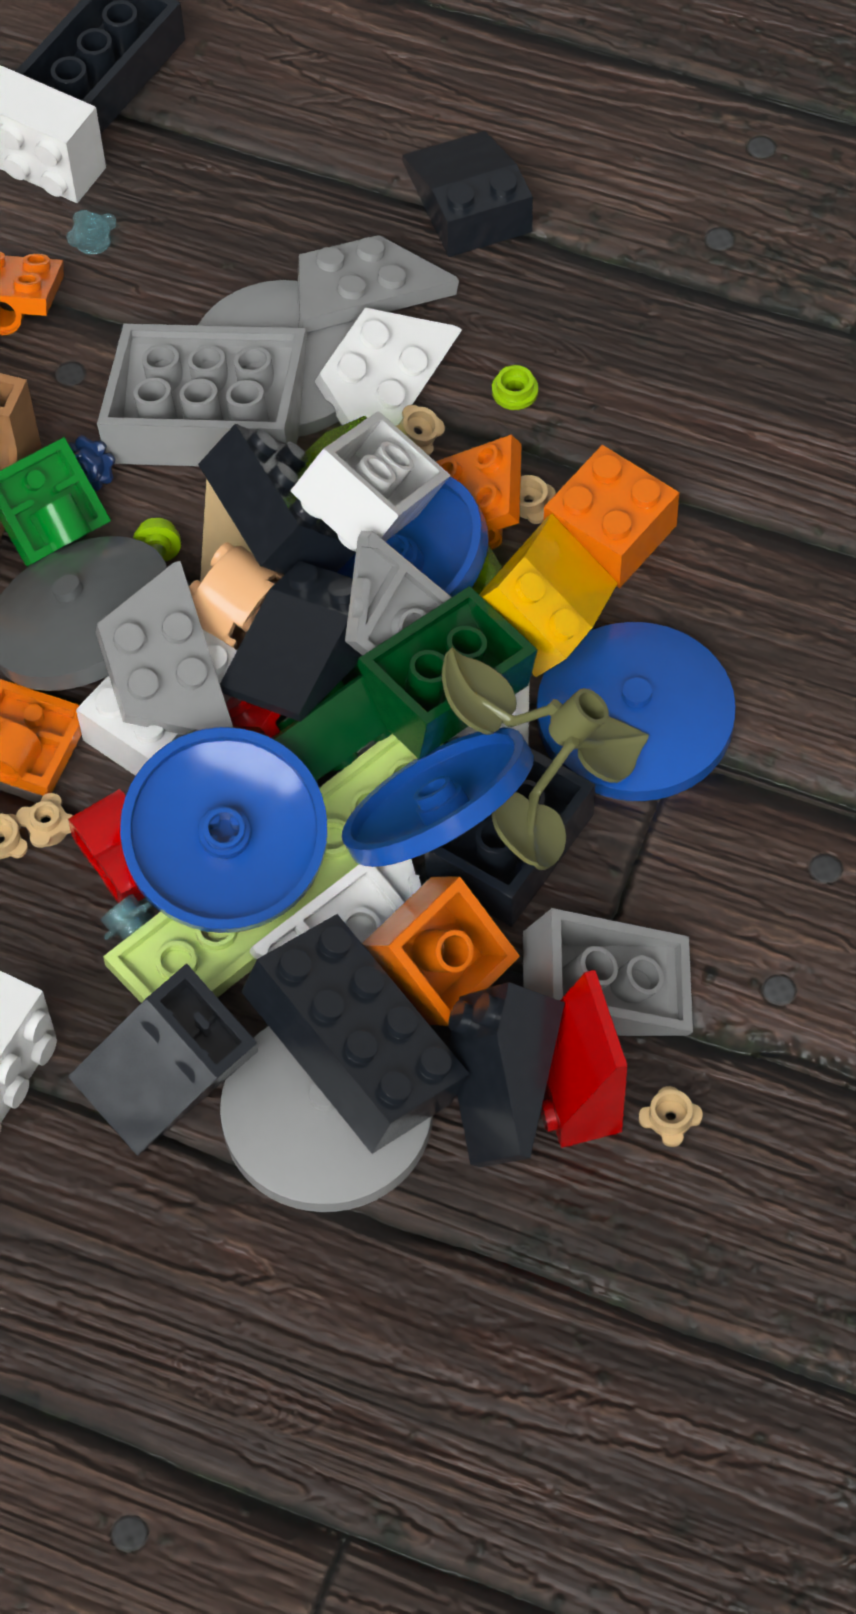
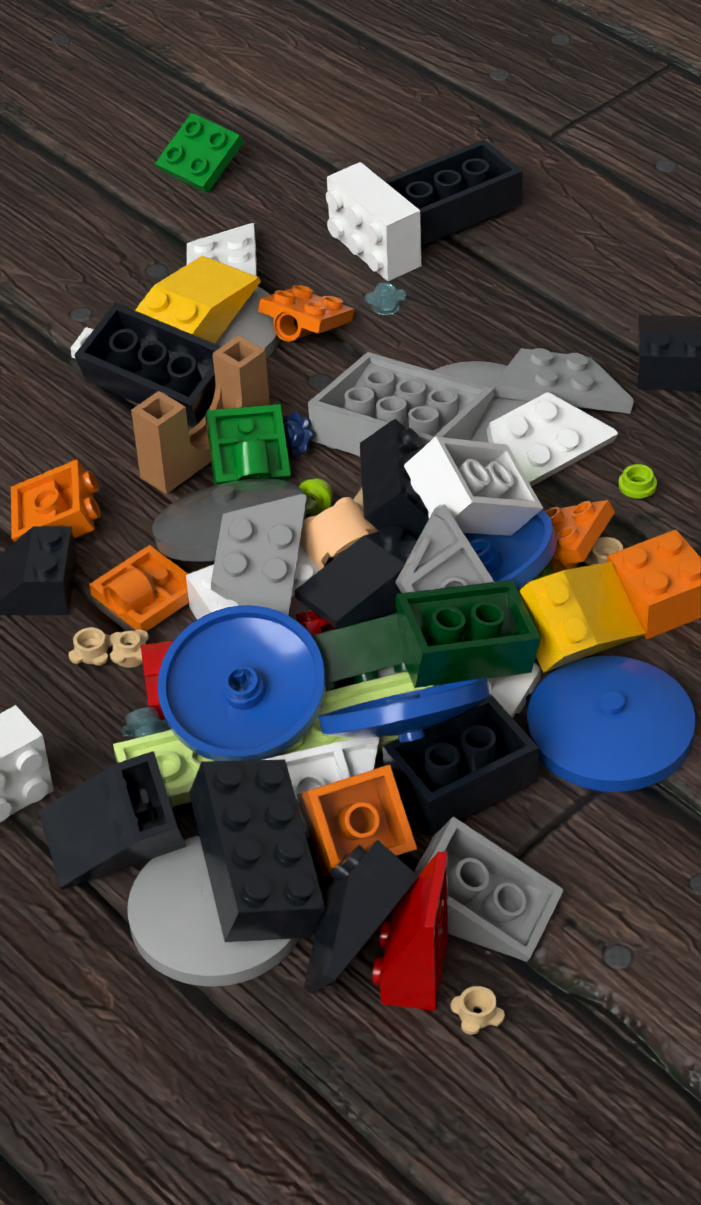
camera: 25 degrees right, 15 degrees down
tan plate [396,405,445,456] -> none
olive plant [442,647,649,870] -> none

